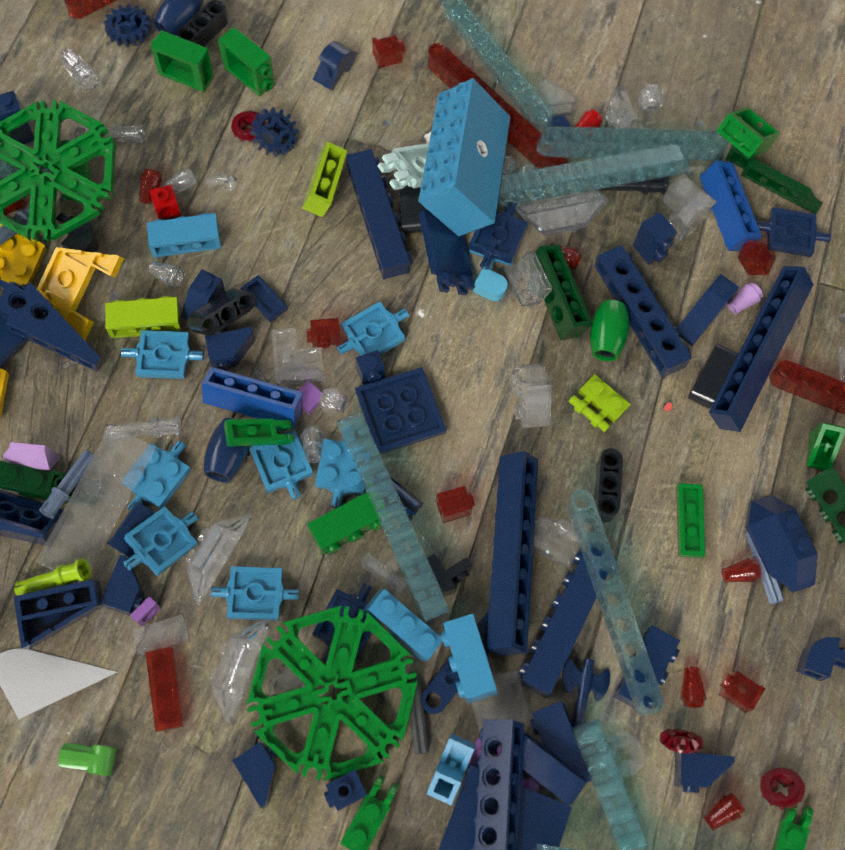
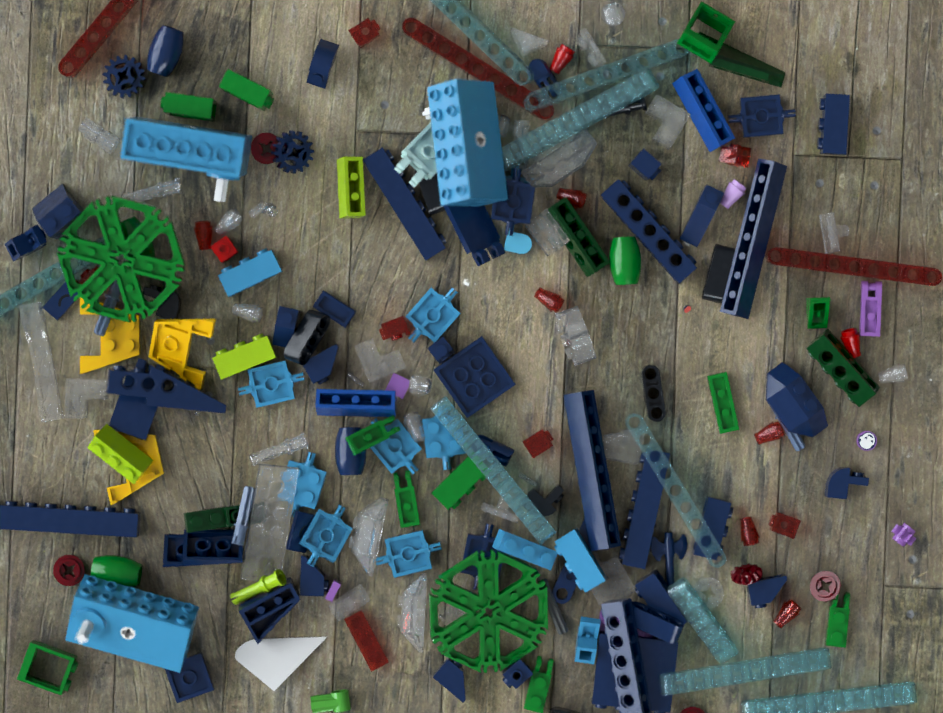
camera: 10 degrees left, 20 degrees up
lavender slope [3,442,60,470] -> none
black beam [177,0,228,47] -> none
lime plate [568,374,631,433] -> none
none -> dark azure piece [121,116,252,202]
none -> green hinge [393,470,420,528]
none -> clear red cone [534,287,565,313]

